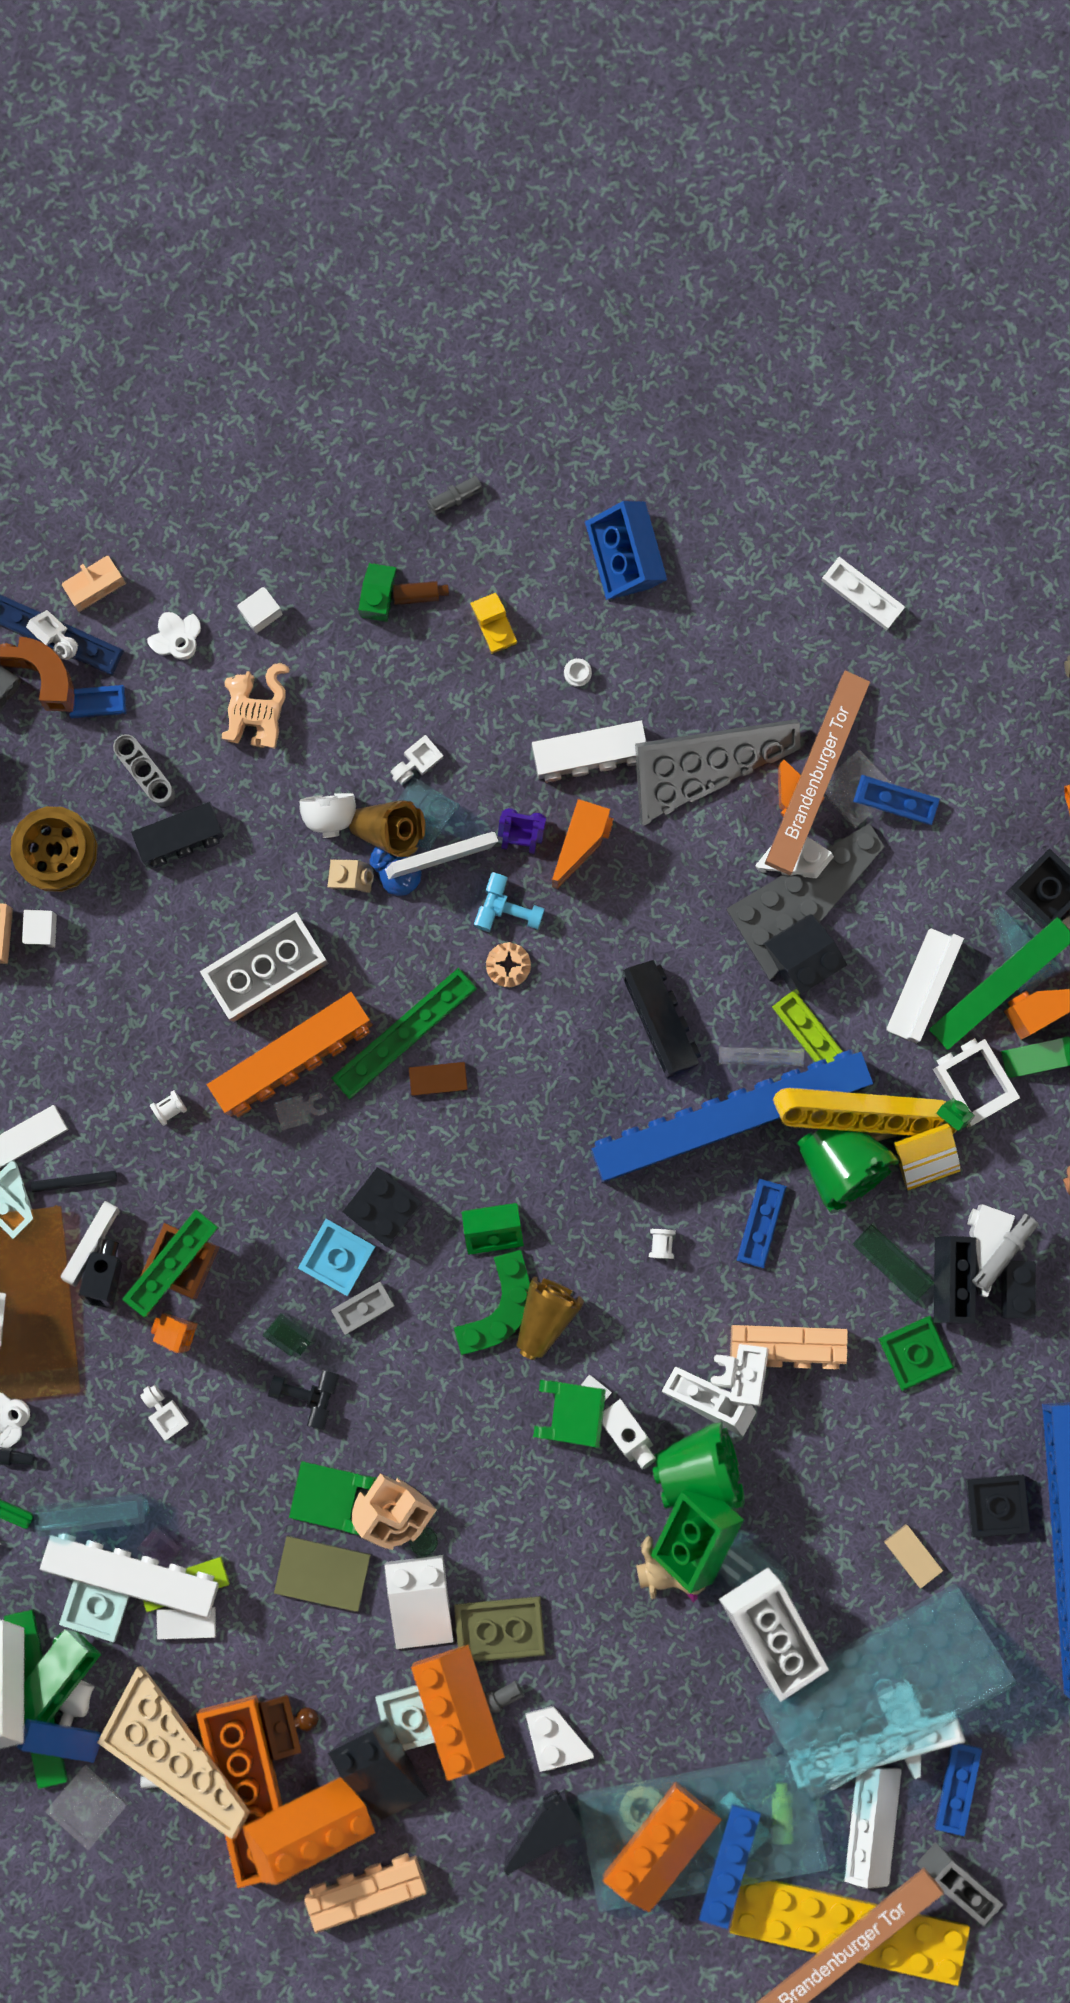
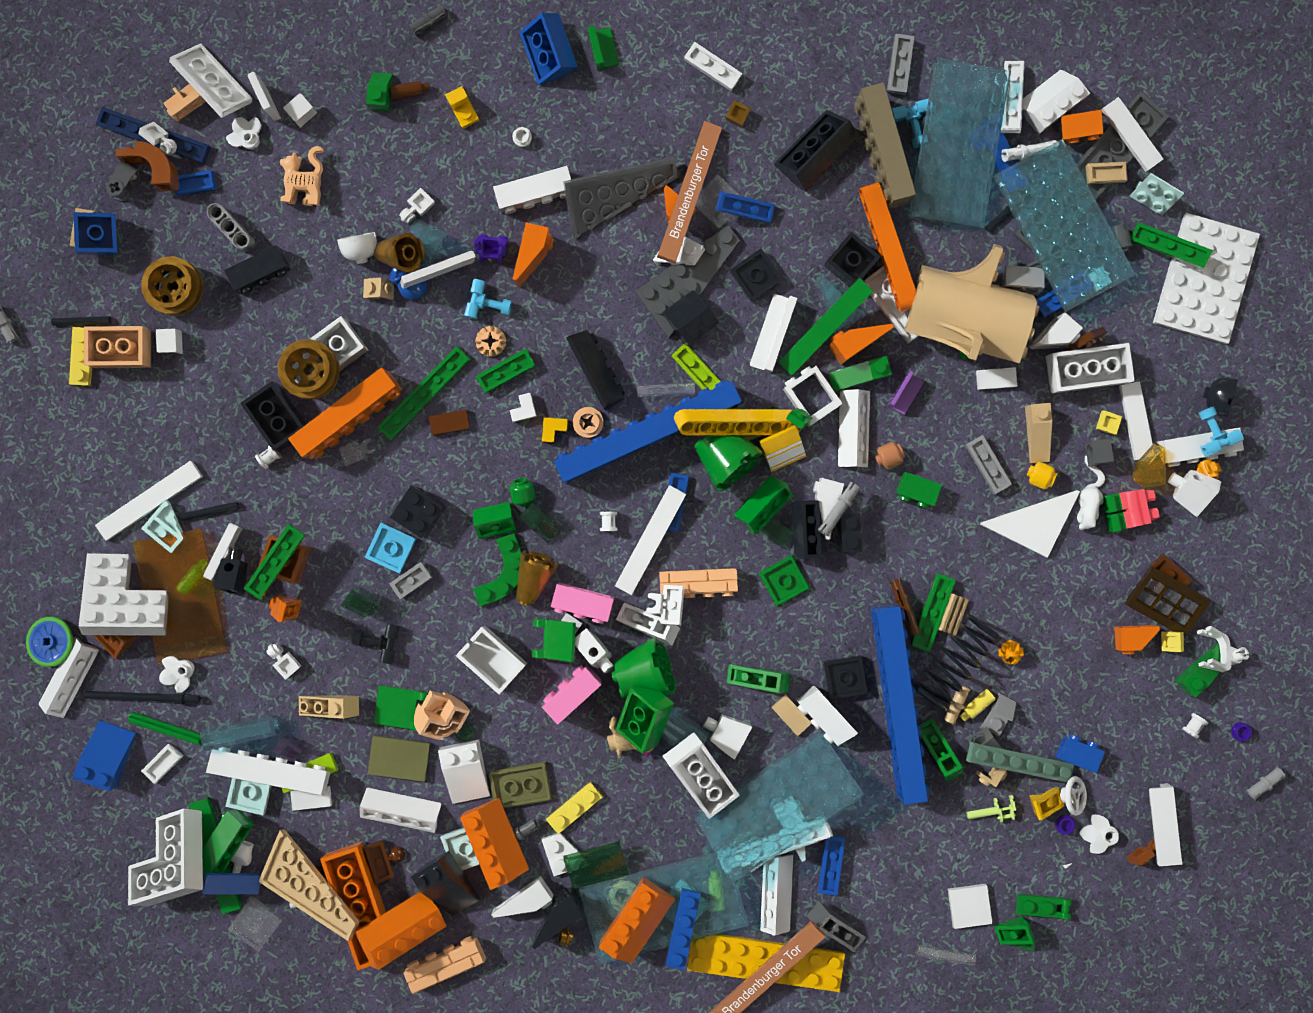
camera: 10 degrees left, 5 degrees up
none -> white tile [169,44,252,118]
none -> clear neon green cylinder [175,559,208,595]
none -> black brick [240,381,306,452]
none -> white tile [248,72,281,121]
none -> pearl gold wheel [278,339,340,399]
none -> tan slope [299,695,359,719]
none -> white panel [360,788,441,833]
none -> white piece [456,625,527,694]
none -> green plate [476,349,535,394]
none -> white slope [491,876,554,918]
none -> green head [509,478,536,508]
none -> white piece [510,393,537,422]
none -> clear green slope [519,503,561,543]
none -> yellow piece [542,417,568,443]
none -> bright pink brick [542,664,603,725]
none -> light yellow plate [546,781,603,834]
none -> bright pink brick [551,582,615,624]
none -> pearl gold plate [558,928,573,947]
none -> clear green tile [563,841,629,889]
none -> light nougat gear [573,407,603,438]
none -> green panel [587,25,619,70]
none -> white tile [615,485,686,595]
none -> white torso [703,714,752,760]
none -> pearl gold plate [725,100,751,127]
none -> green slope [727,664,790,693]
none -> black plate [729,249,783,302]
none -> green panel [734,476,793,535]
none -> black slope [774,110,859,191]
none -> white slope [797,685,858,746]
none -> white panel [838,389,870,467]

